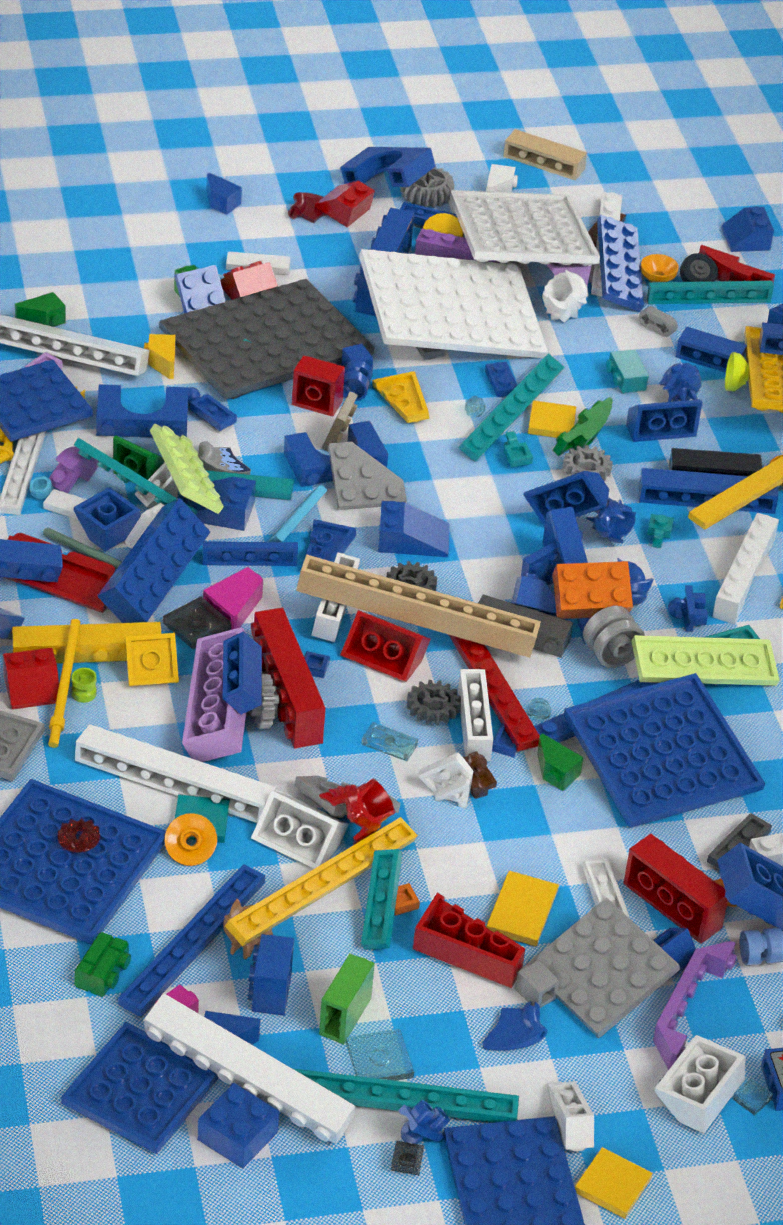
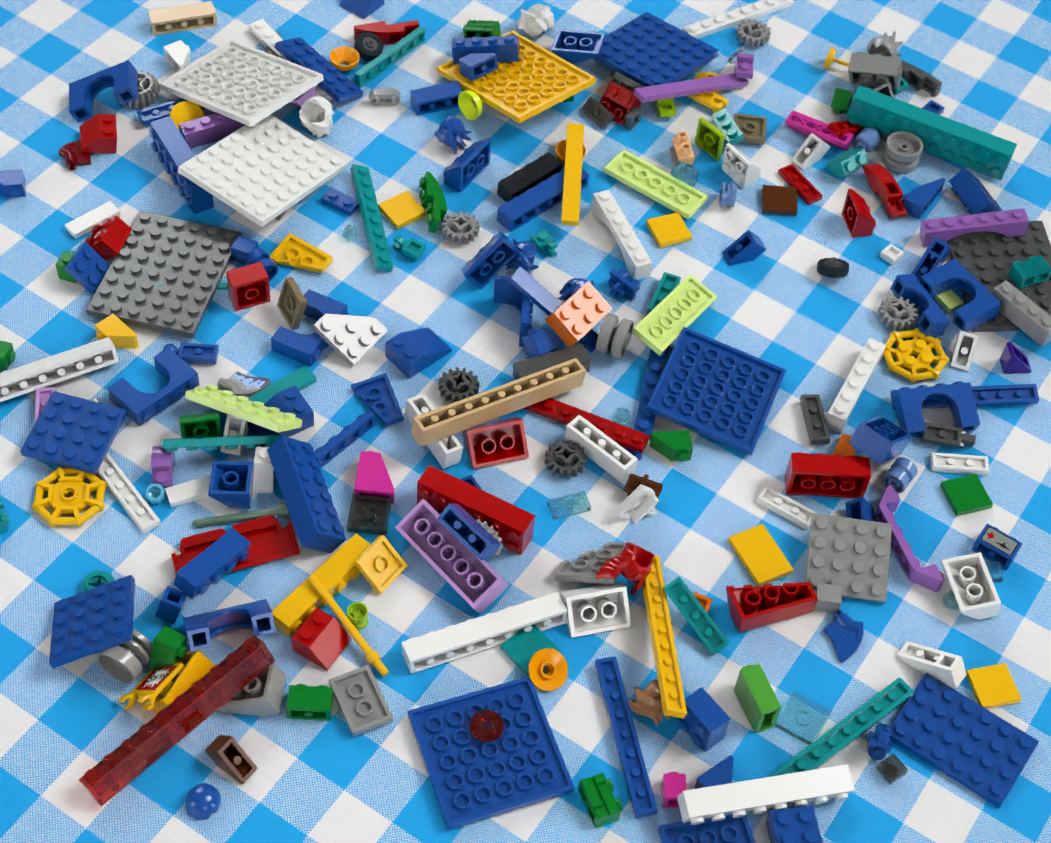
camera: 45 degrees left, 10 degrees up
medium azure tile [267,485,327,542] -> none
teal brick [606,349,649,394] -> none

